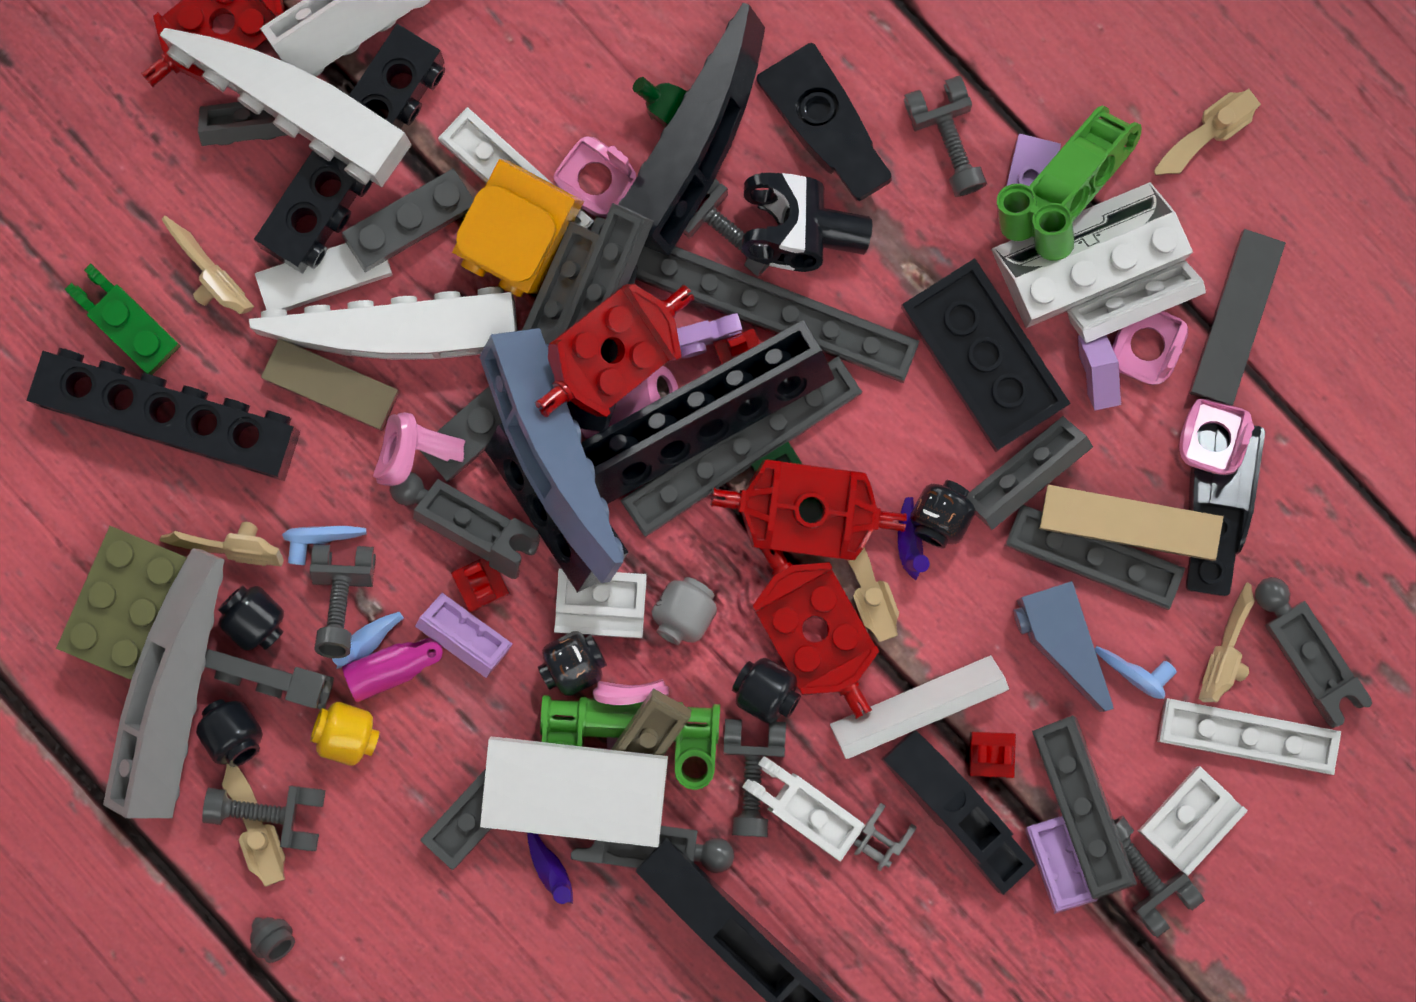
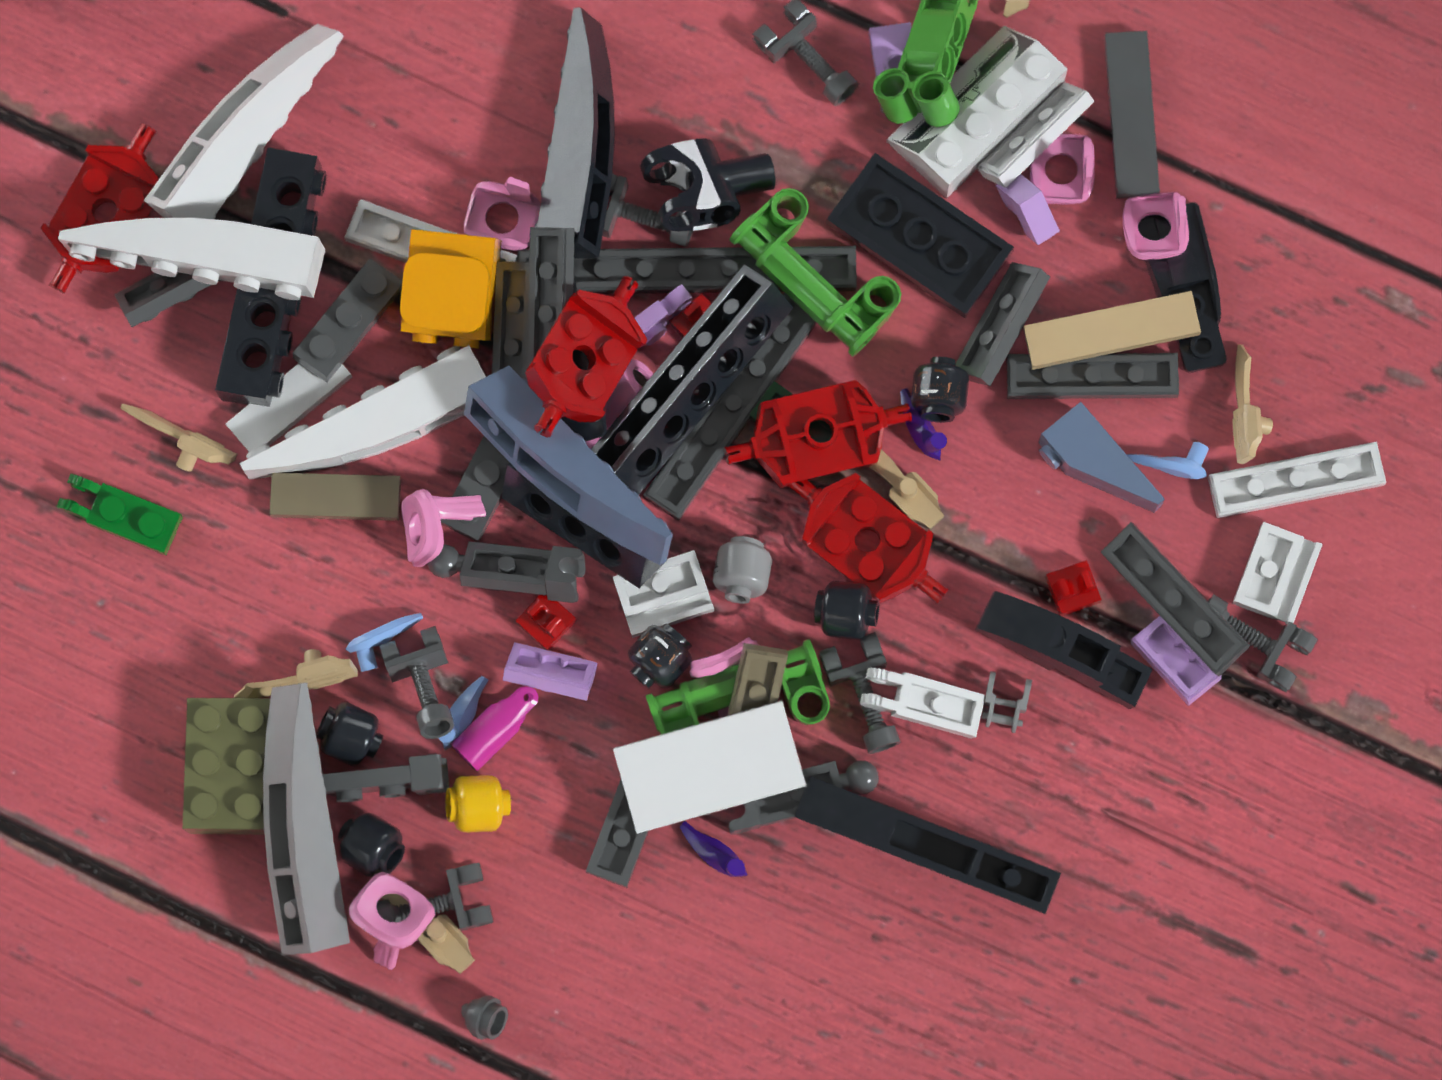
camera: 20 degrees left, 5 degrees down
black brick [26,348,300,481] -> none
dark green piece [632,77,687,128] -> none
black piece [757,43,892,201] -> none
white tile [830,655,1009,759] -> none
dark grey plate [1255,577,1372,728] -> none
none -> bright pink piece [349,872,435,970]
none -> bright green piece [729,188,901,357]

